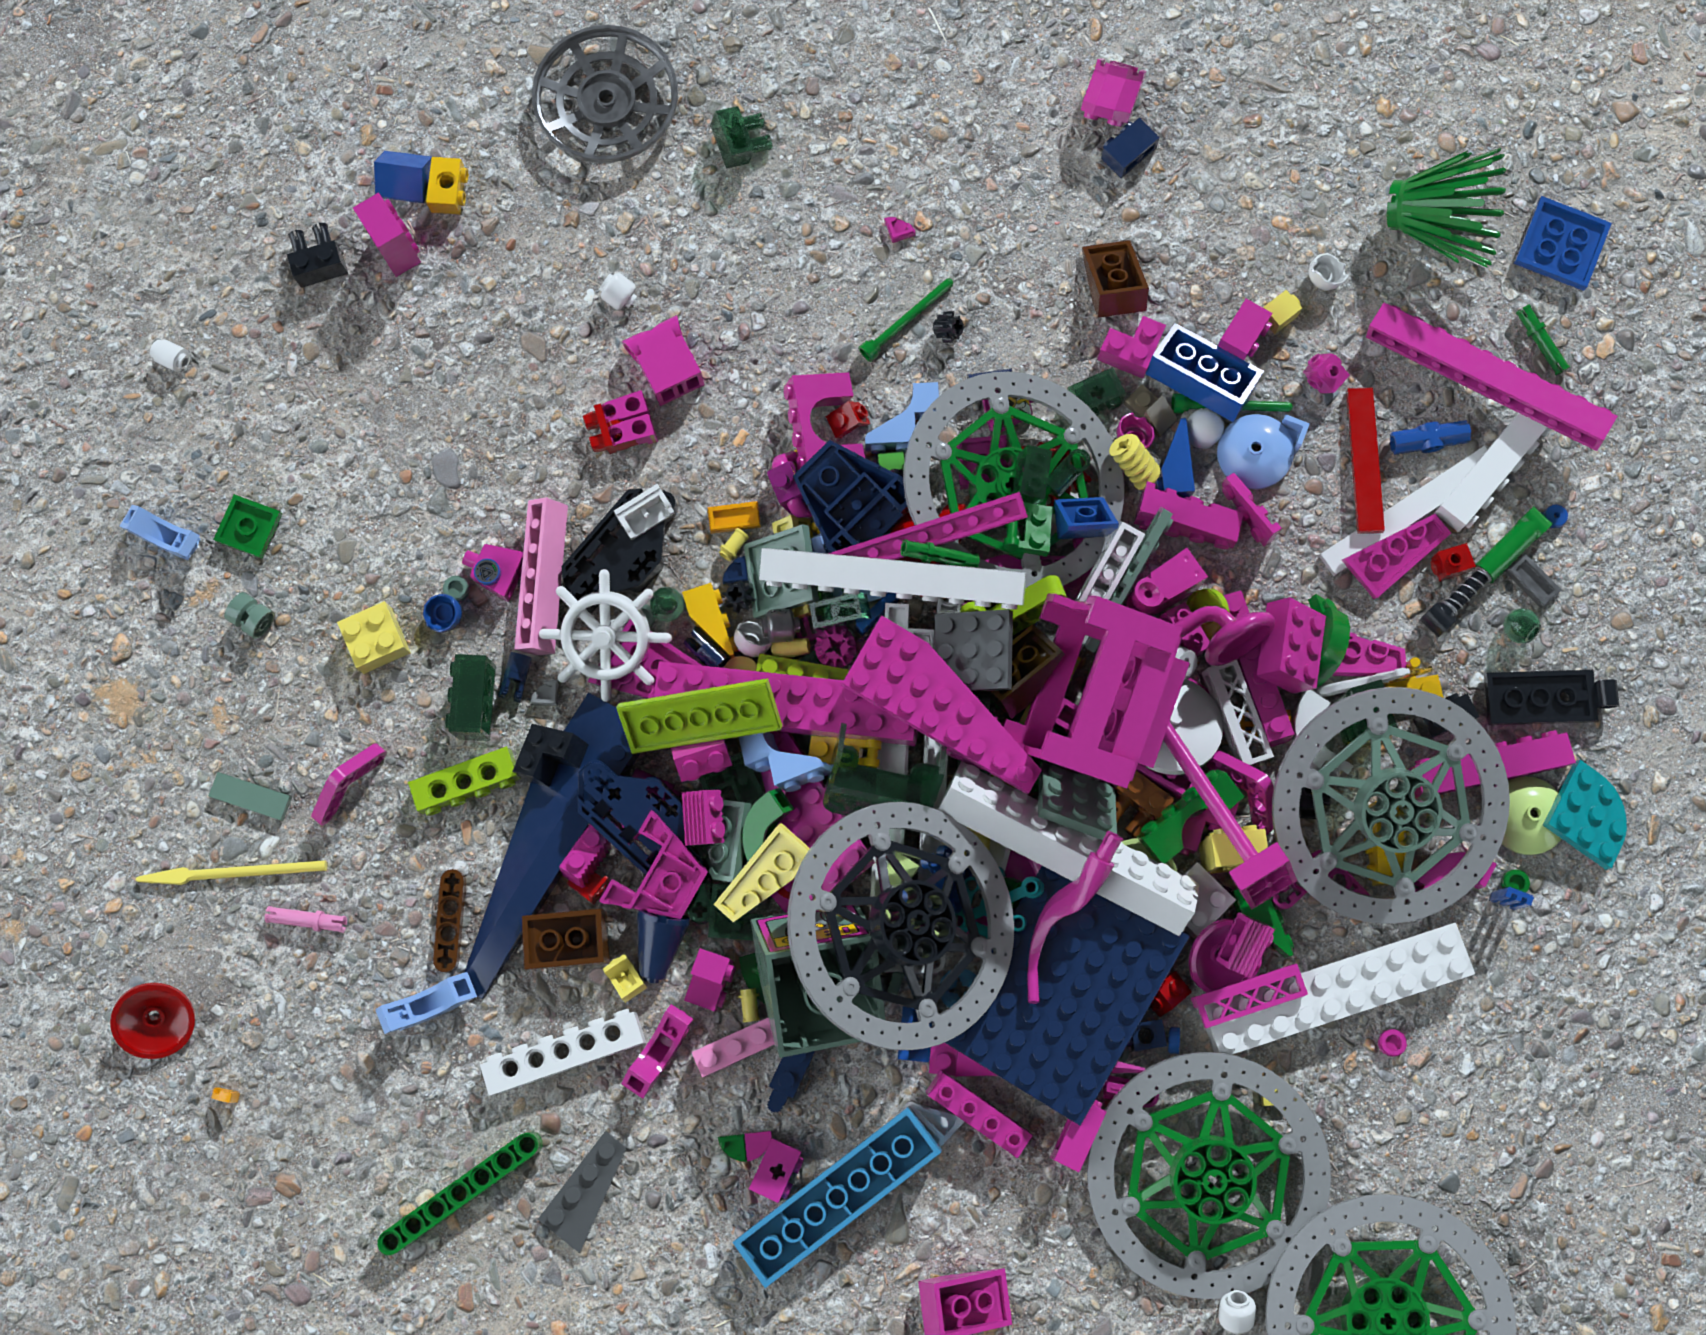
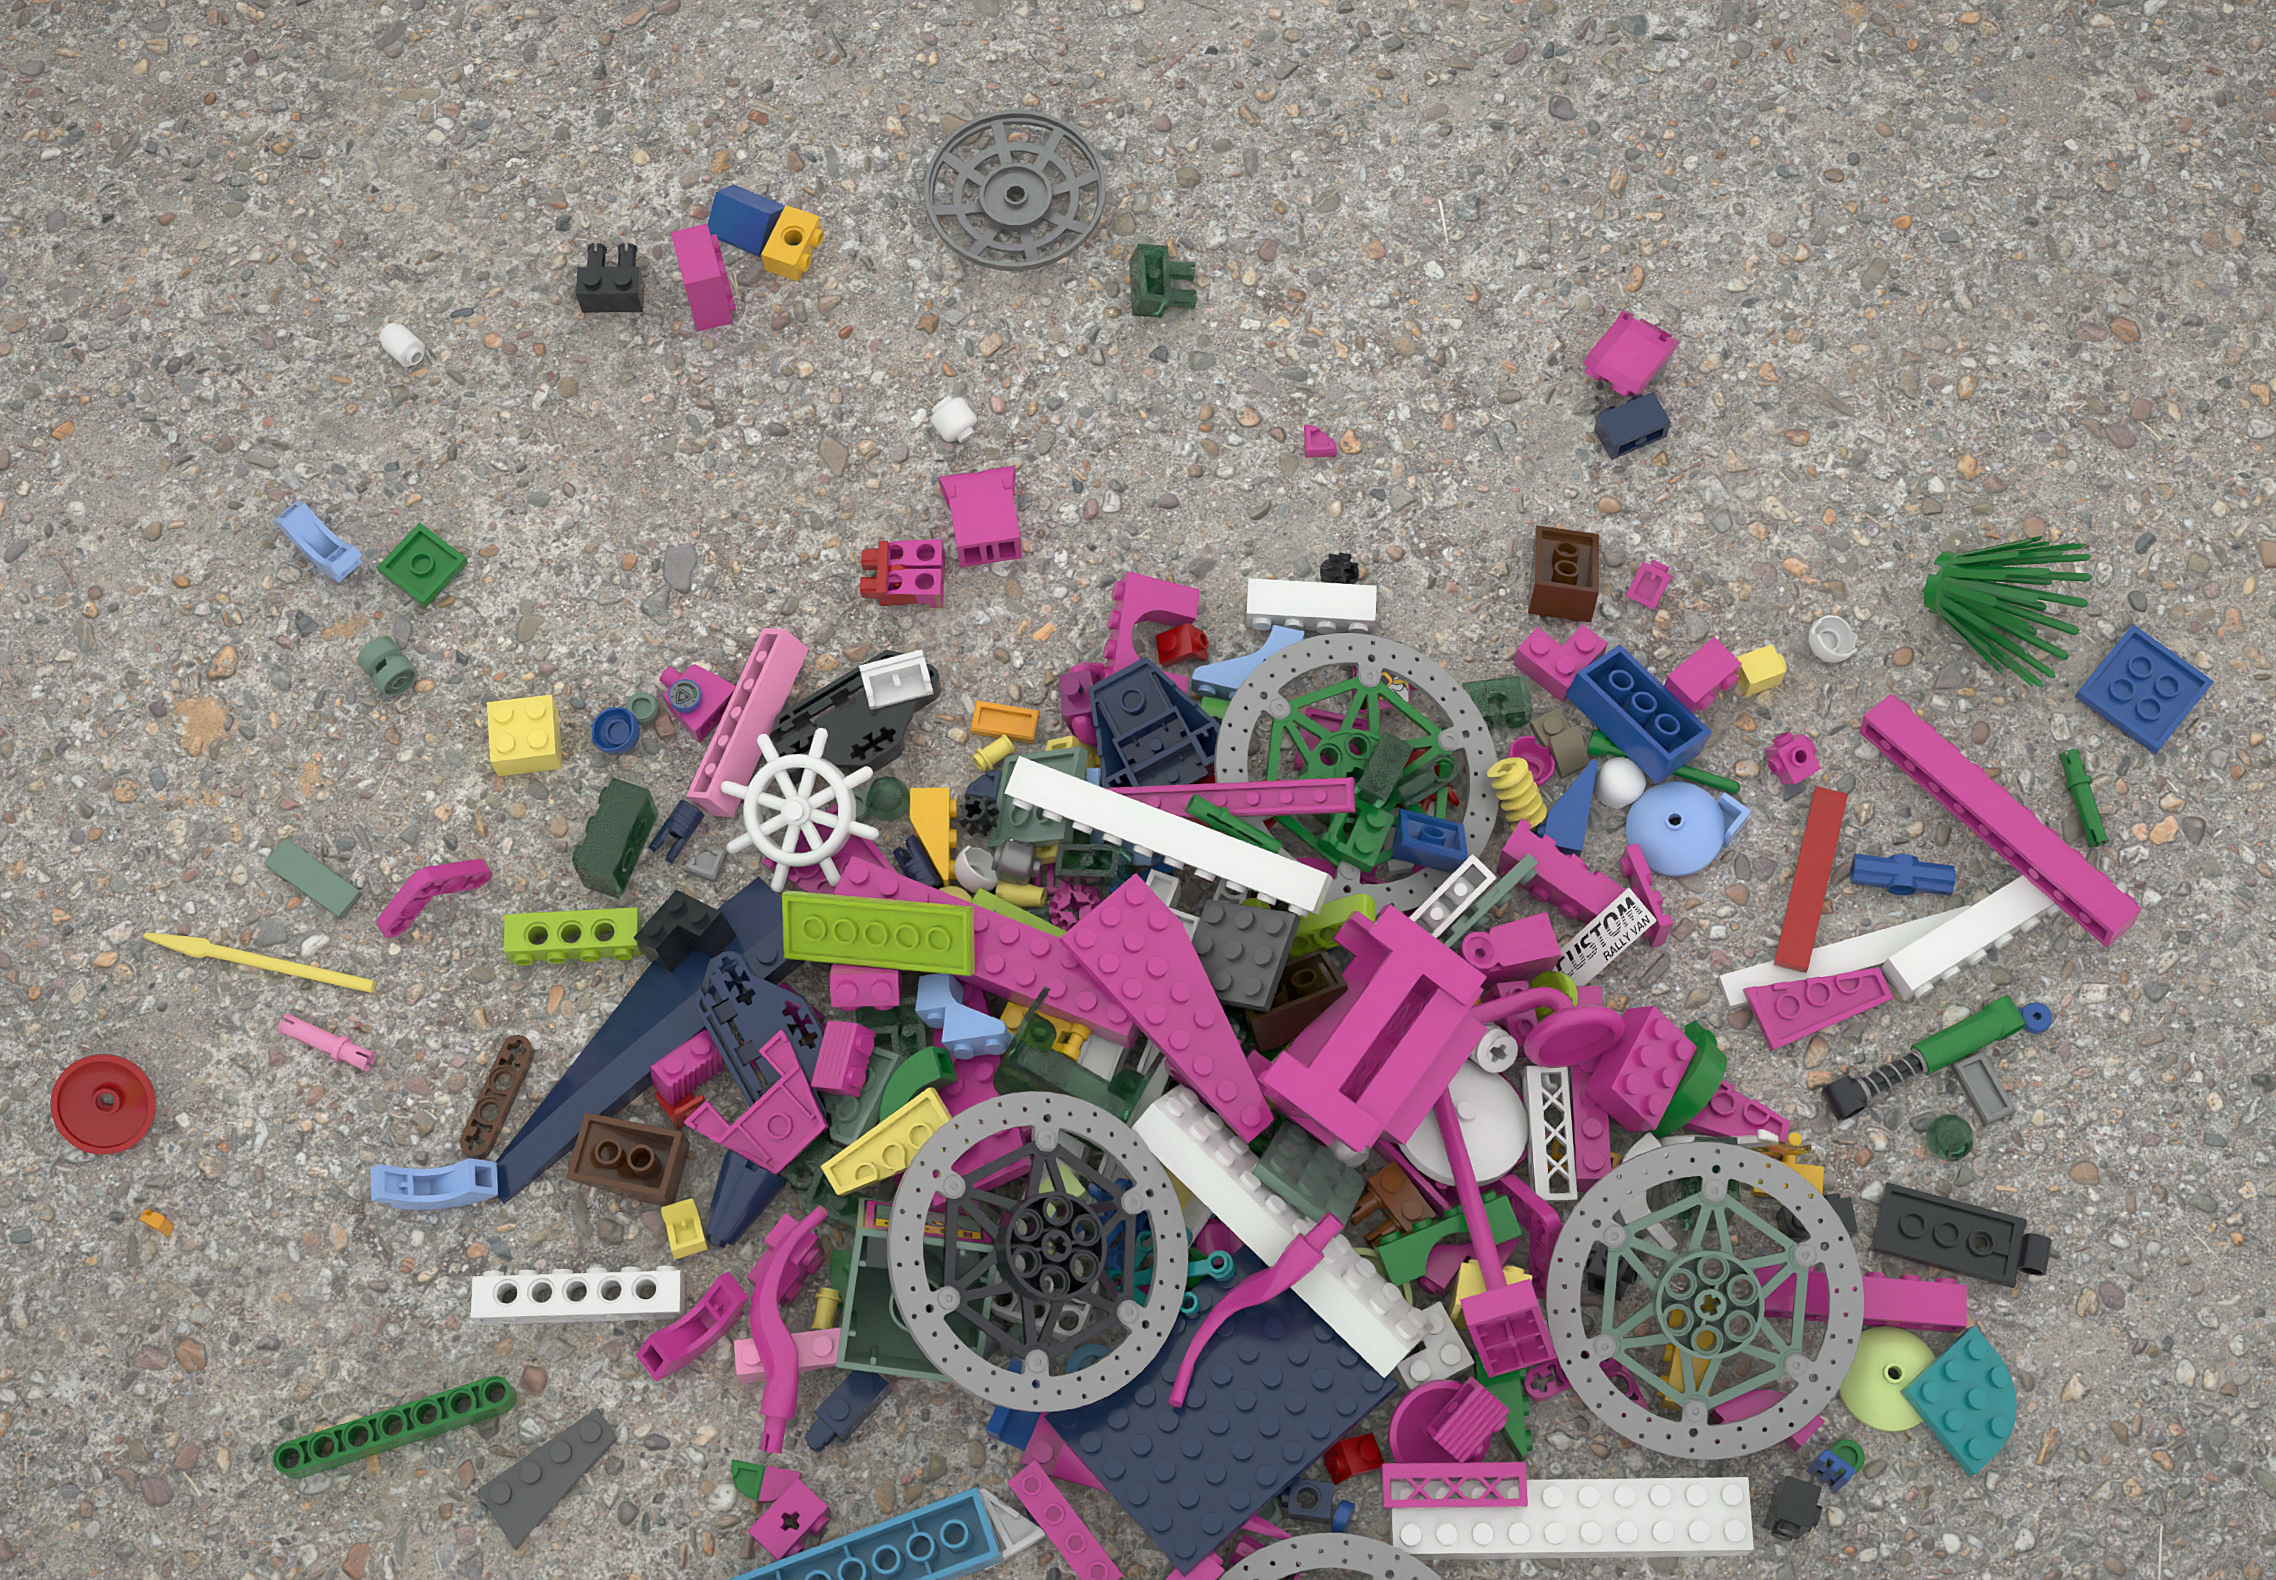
camera: 15 degrees right, 10 degrees down
green piece [858,278,953,362] -> none
red brick [1431,543,1476,581] -> none
none -> dark pink animal [750,1205,828,1454]
none -> white brick [1246,578,1377,634]
none -> white sticker [1552,888,1657,986]
none -> dark pink bracket [1625,559,1673,610]
none -> black brick [1763,1475,1822,1542]

